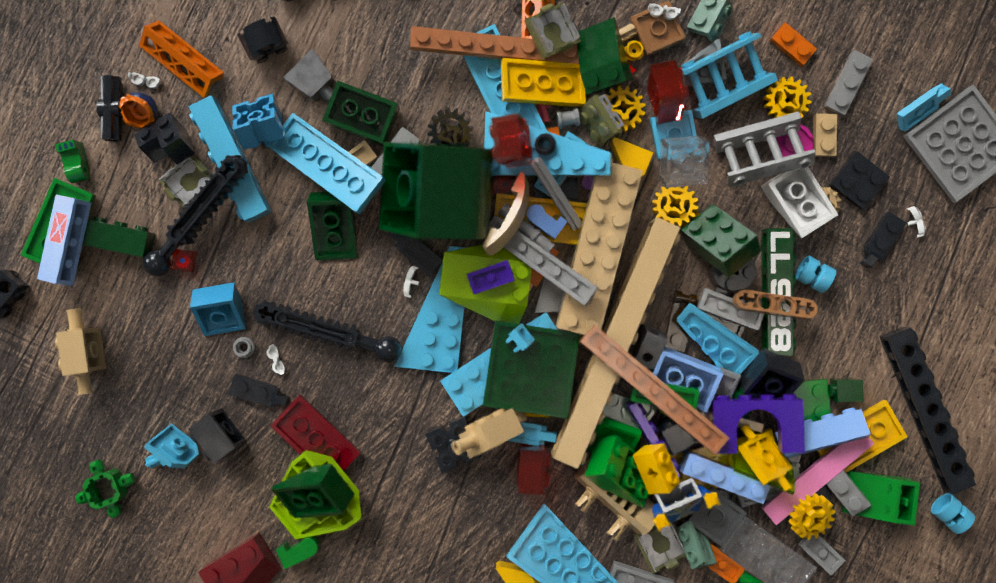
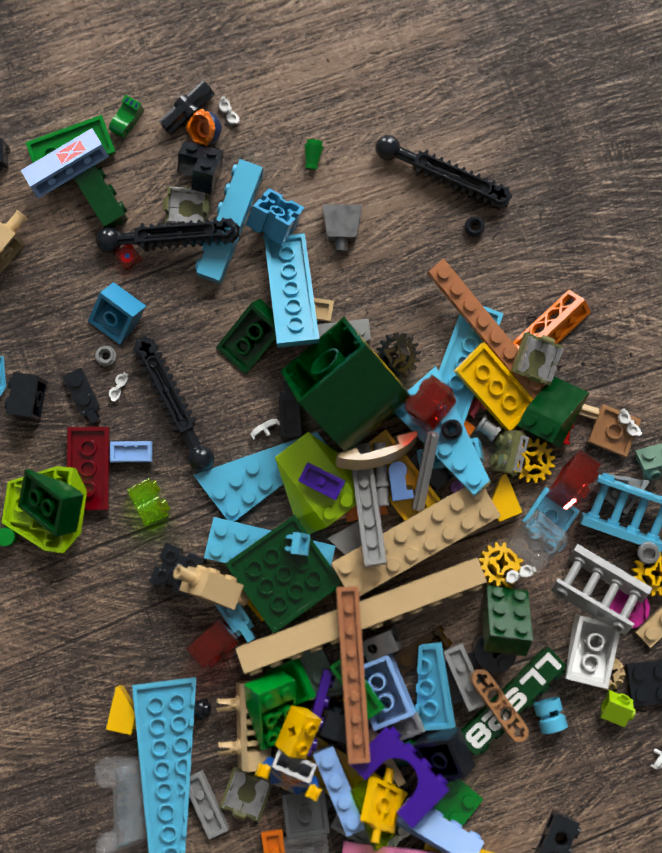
camera: 45 degrees right, 5 degrees down
orange fence [139,20,224,98] -> none
black brick [237,17,288,64] -> none
dark green brick [322,80,400,146] -> none
clear red tile [493,176,516,195] -> none
yellow plate [624,40,644,61] -> none
sand green bracket [677,521,717,569] -> none
dark green brick [828,378,863,402] -> none
black hinge [860,212,906,268] -> none
none -> light blue plate [110,441,153,463]
none -> clear neon green brick [127,478,171,527]
none -> black plate [194,698,211,720]
none -> green cone [304,139,324,170]
none -> white piece [505,565,536,583]
none -> lime brick [600,690,636,727]
none -> light grey tile [637,542,660,564]

